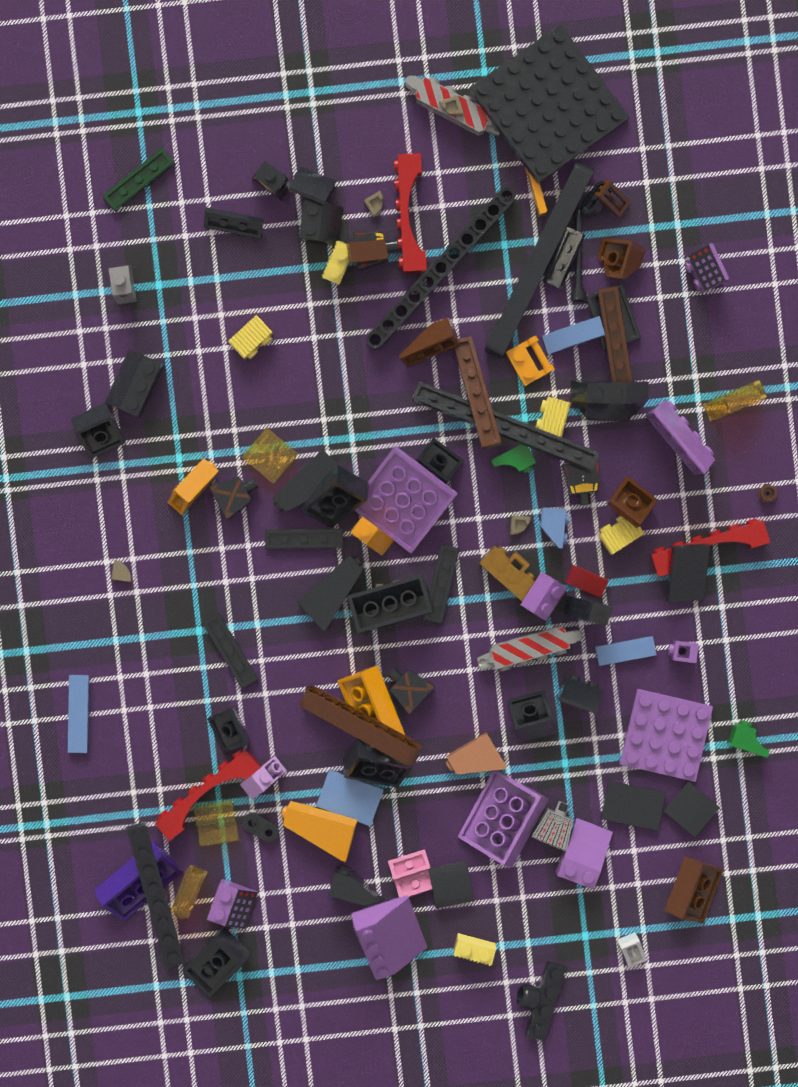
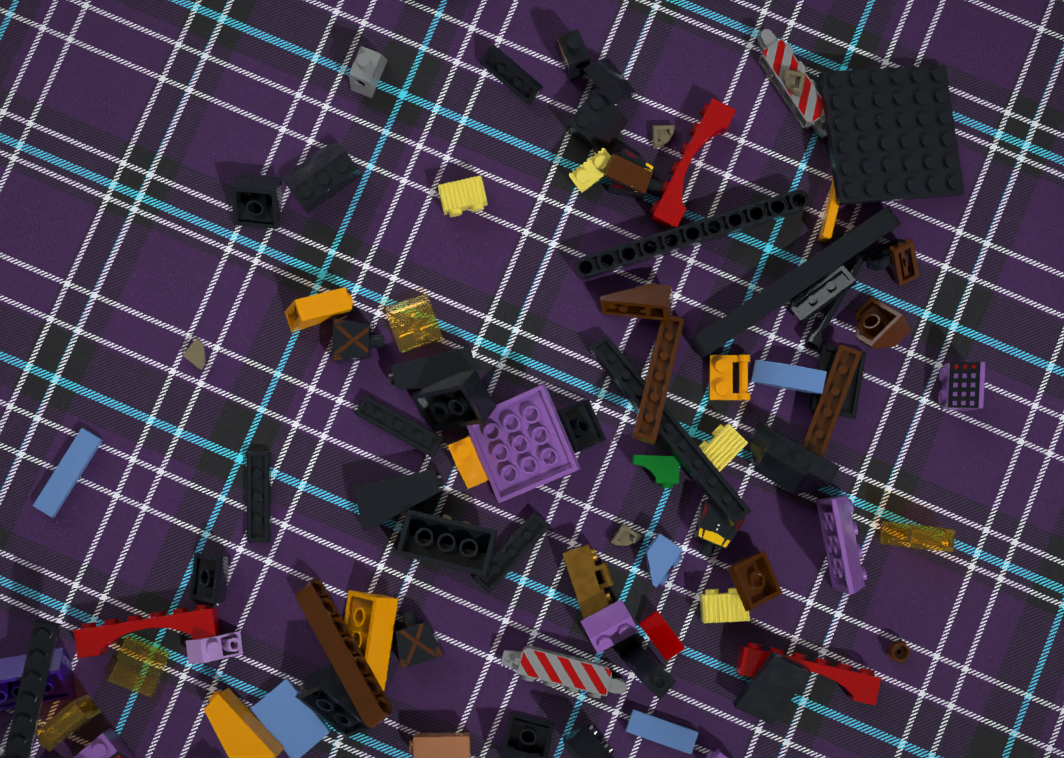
camera: 25 degrees right, 5 degrees down
black plate [243,812,279,842] -> none

